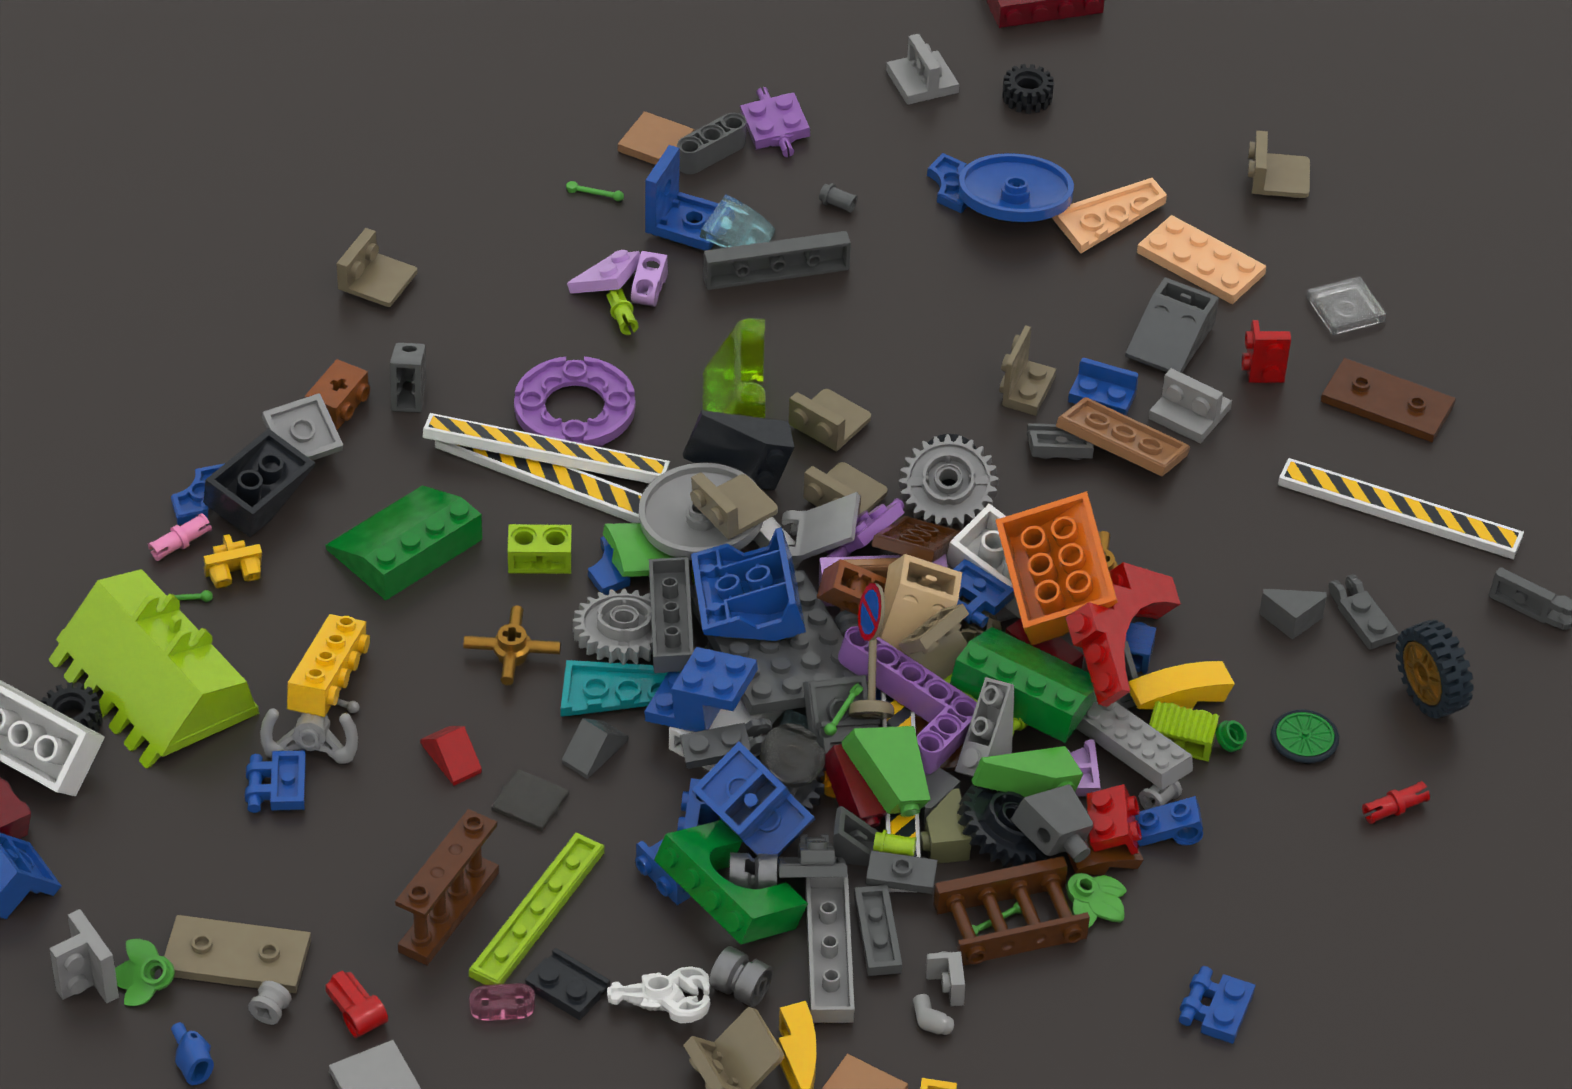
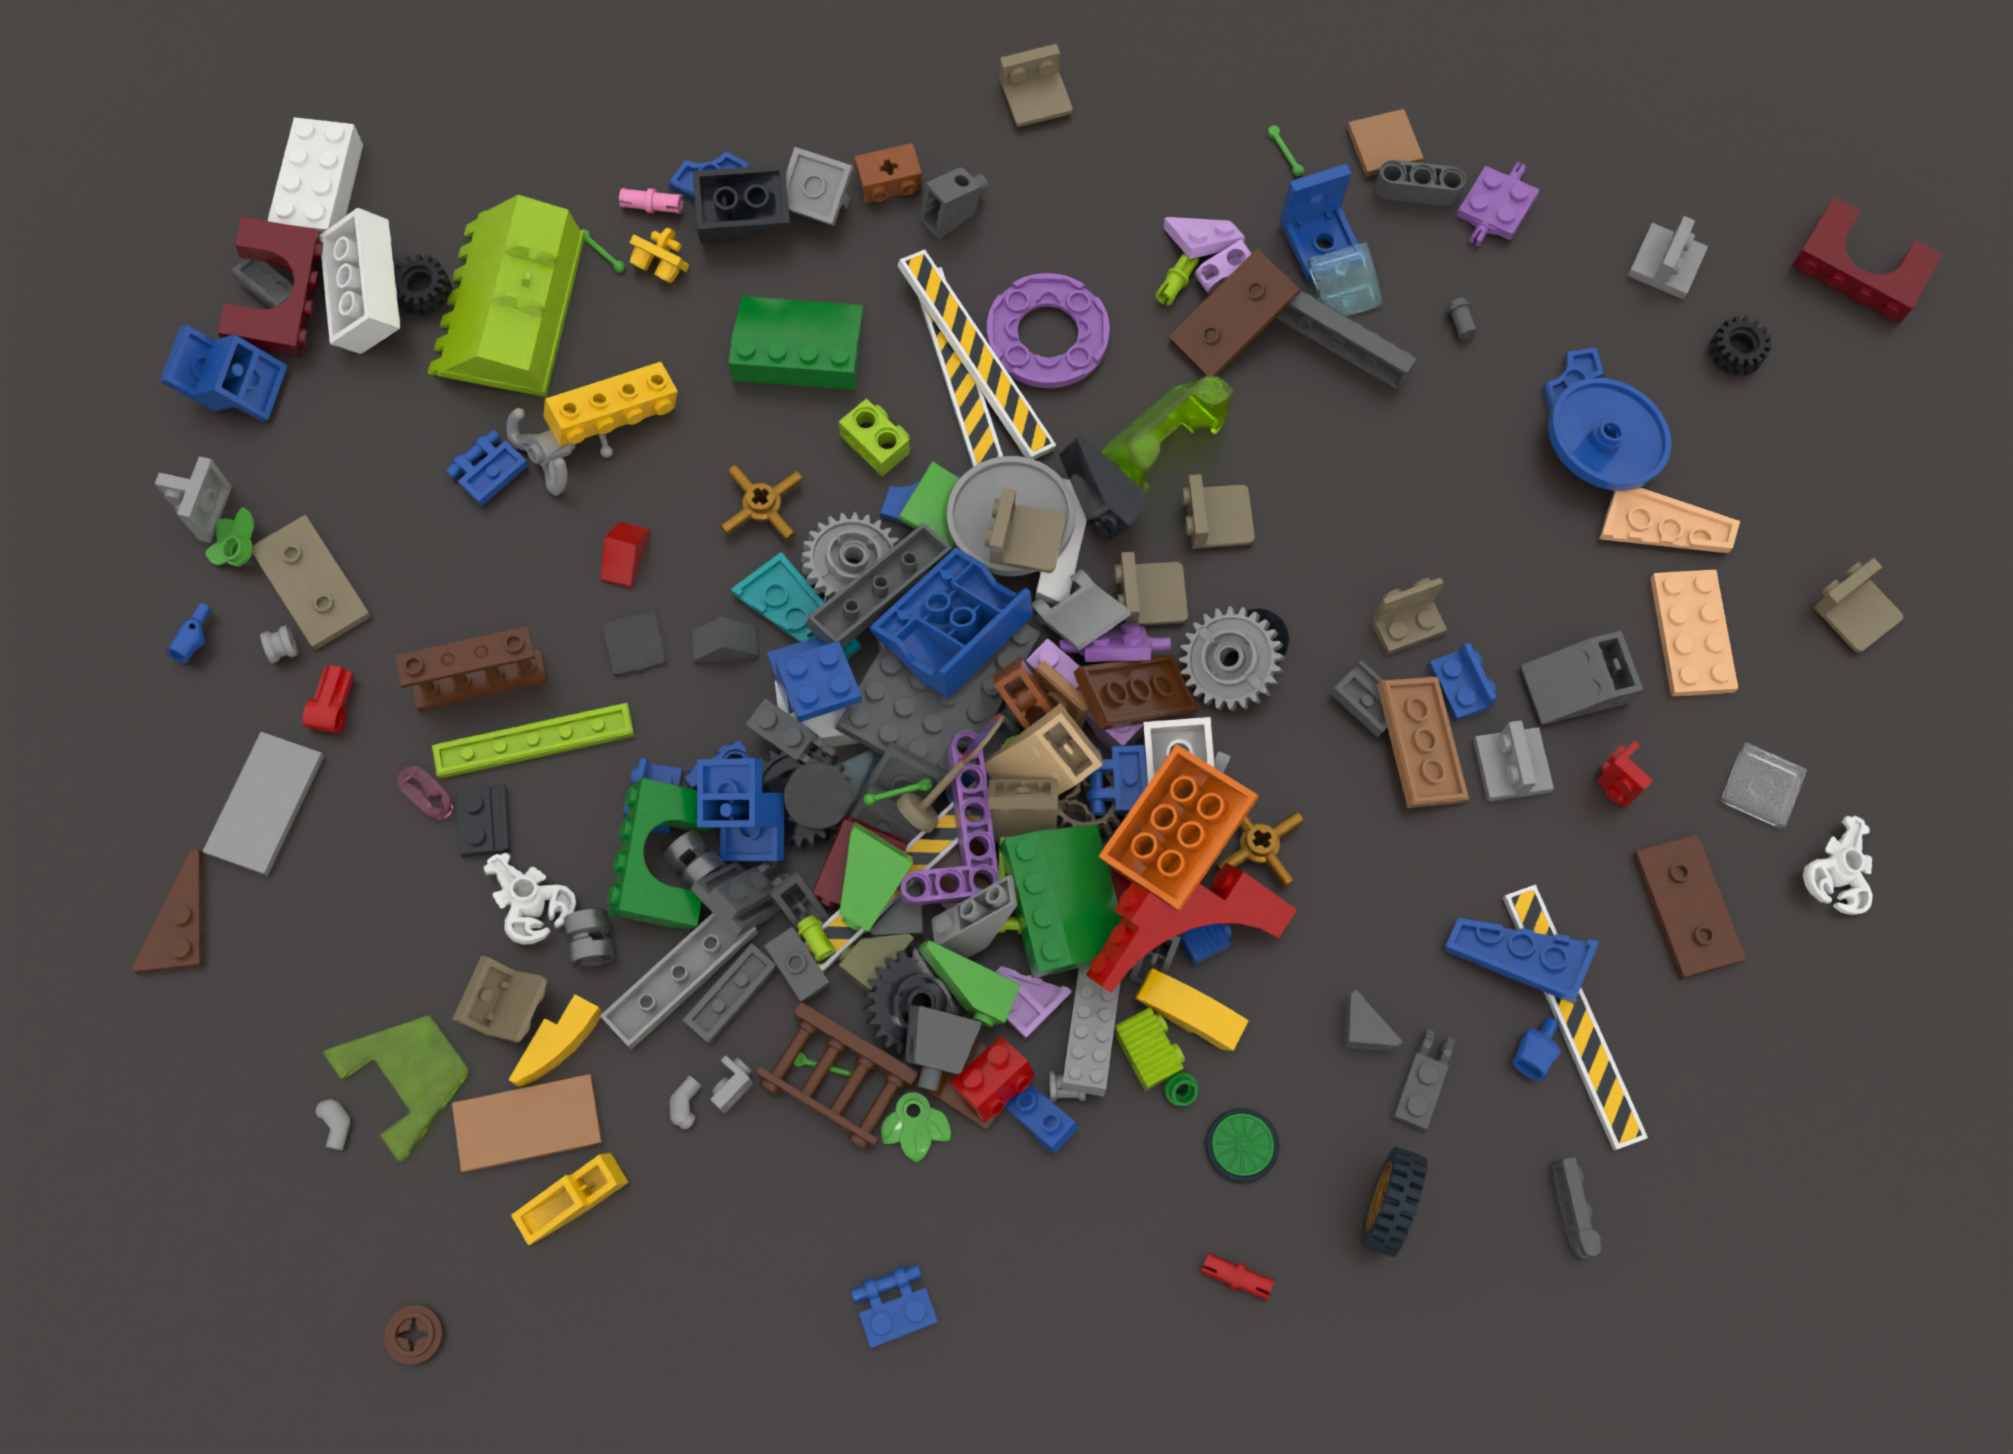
camera: 45 degrees right, 25 degrees up
none -> reddish brown plate [1169,248,1301,380]
none -> blue wing [1445,918,1599,1004]
none -> blue piece [1512,1017,1561,1081]
none -> white animal [1803,816,1873,915]

